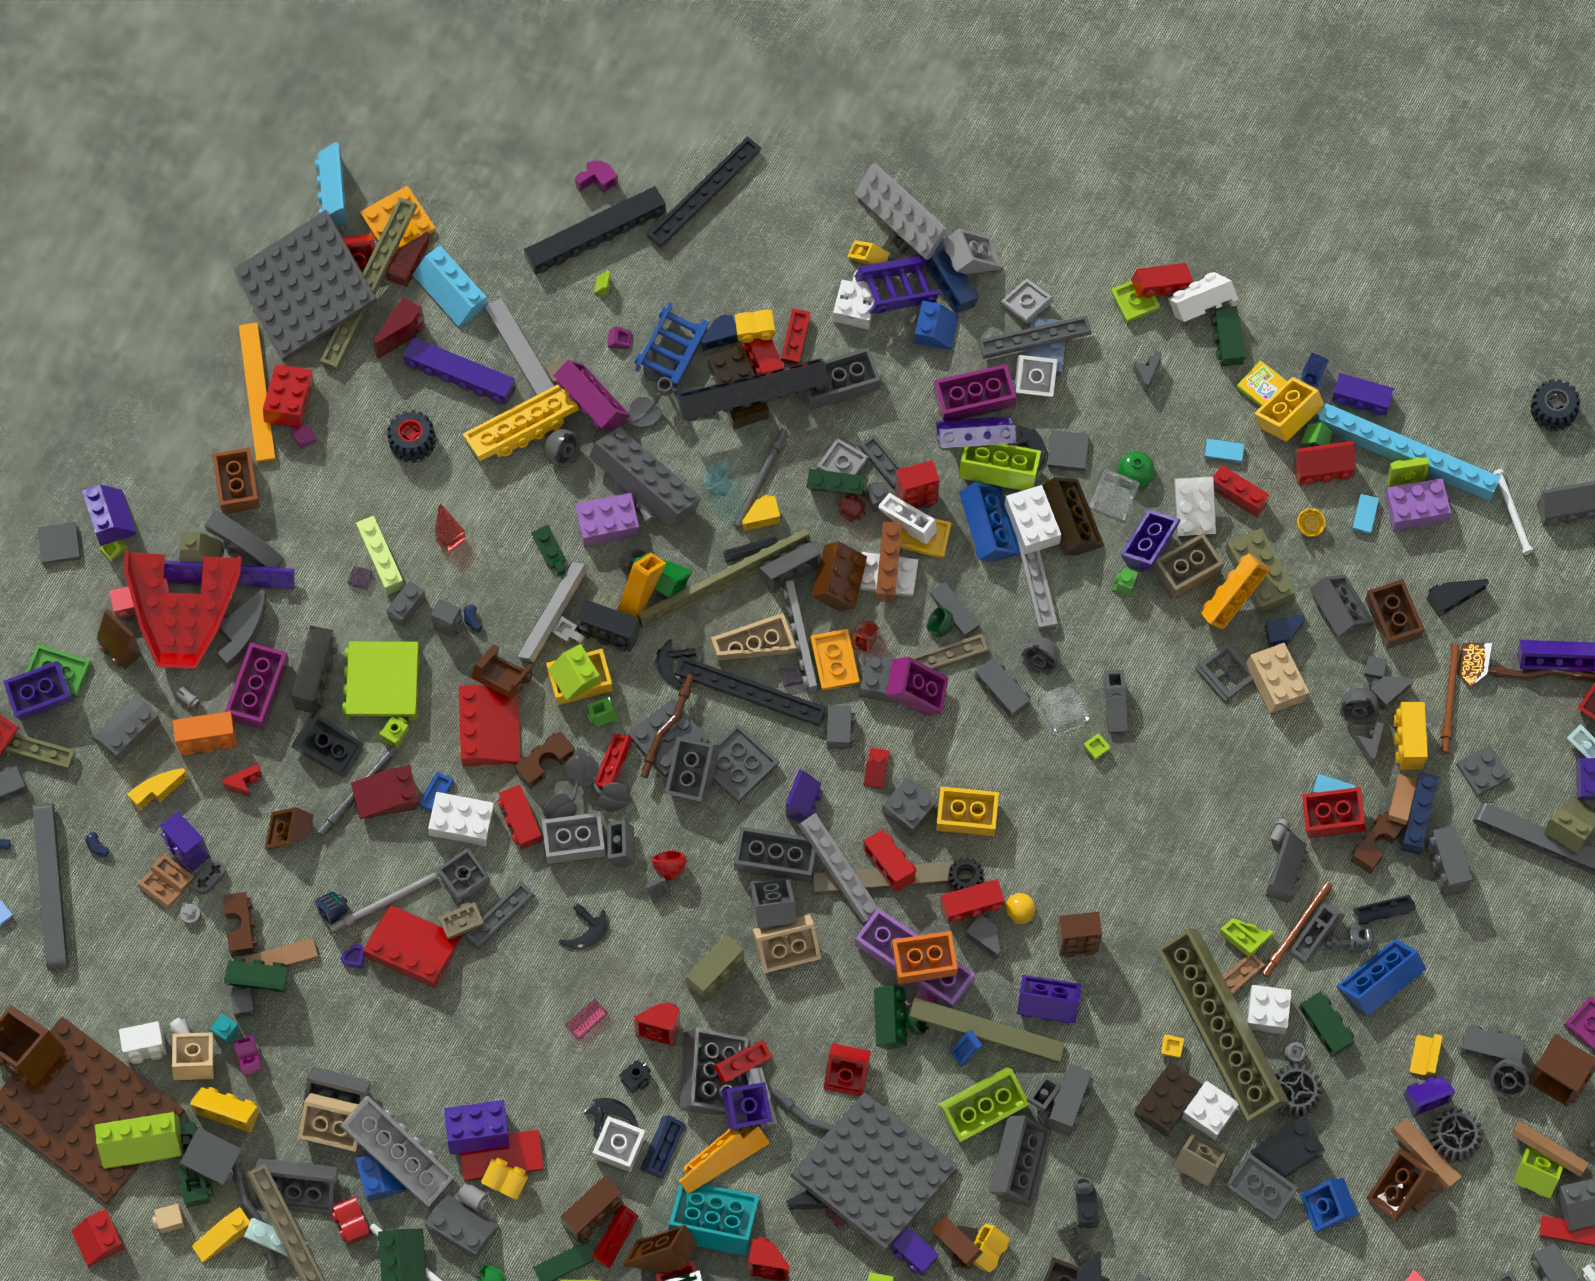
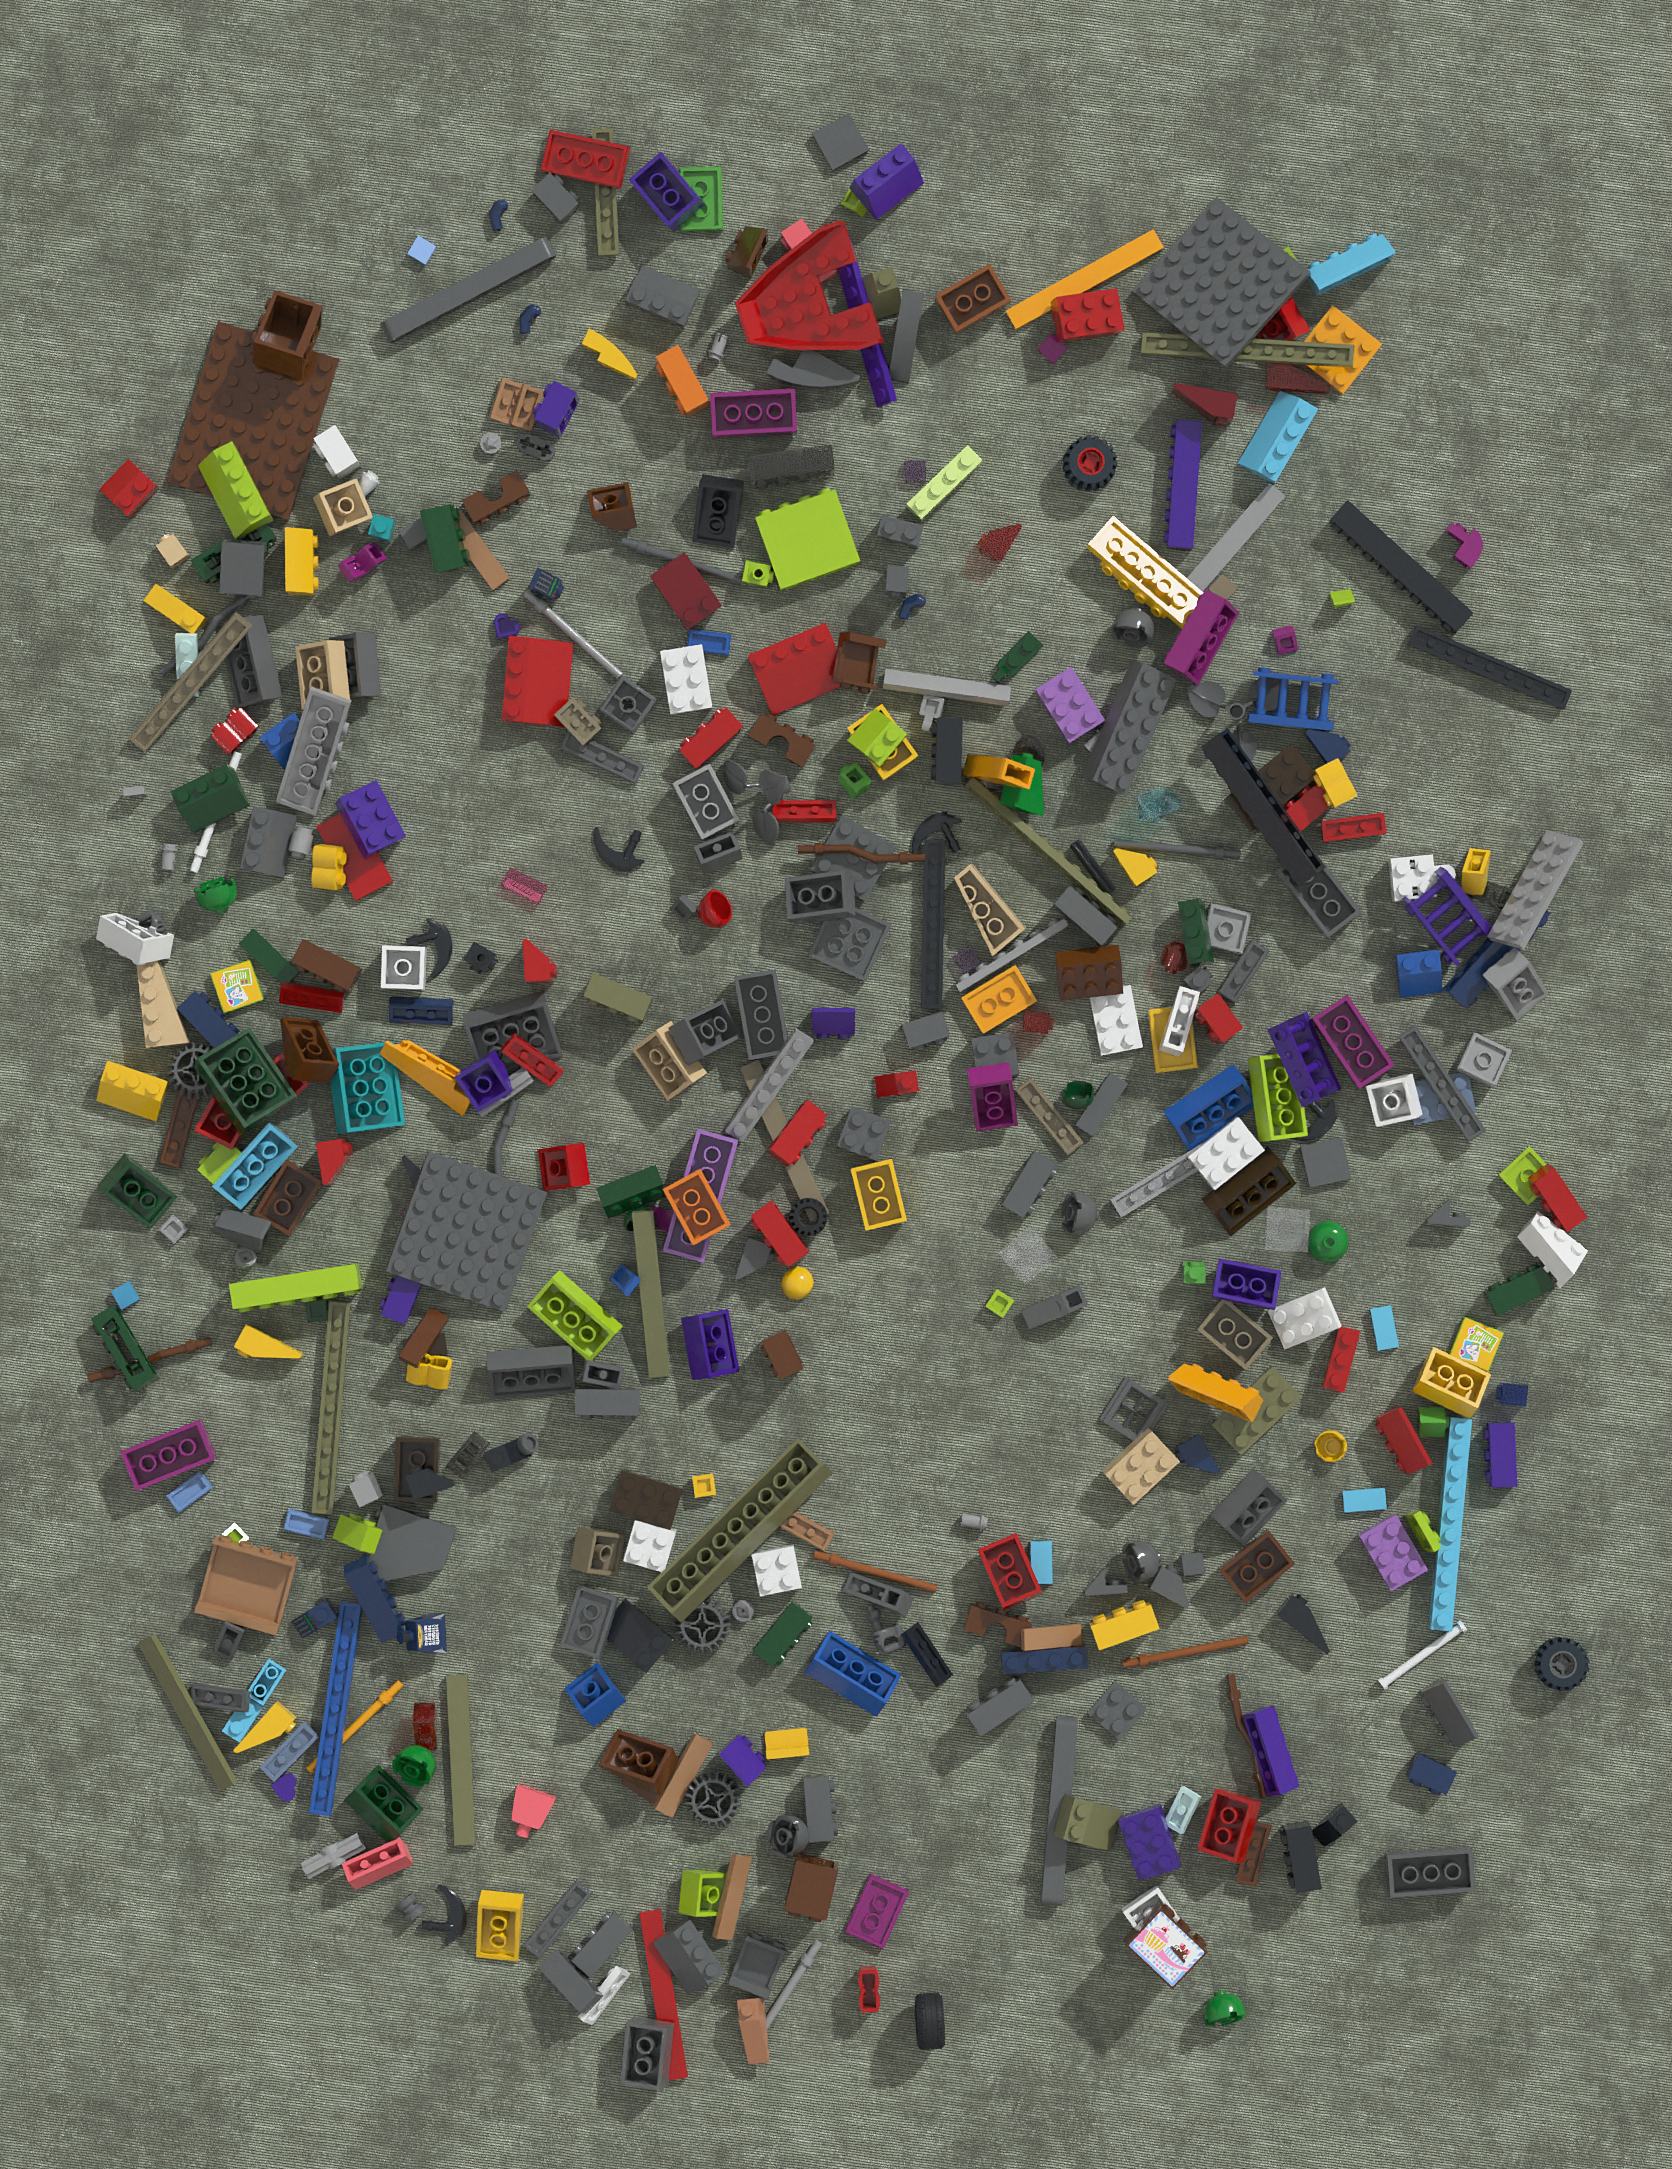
camera: 70 degrees right, 20 degrees up
red slope [222,764,263,797] -> none
dark orange brick [876,521,902,603] -> none
lime wing [1219,918,1274,957] -> none
dark grey slope [1265,831,1309,903] -> none
sticker [1458,643,1492,687] -> none

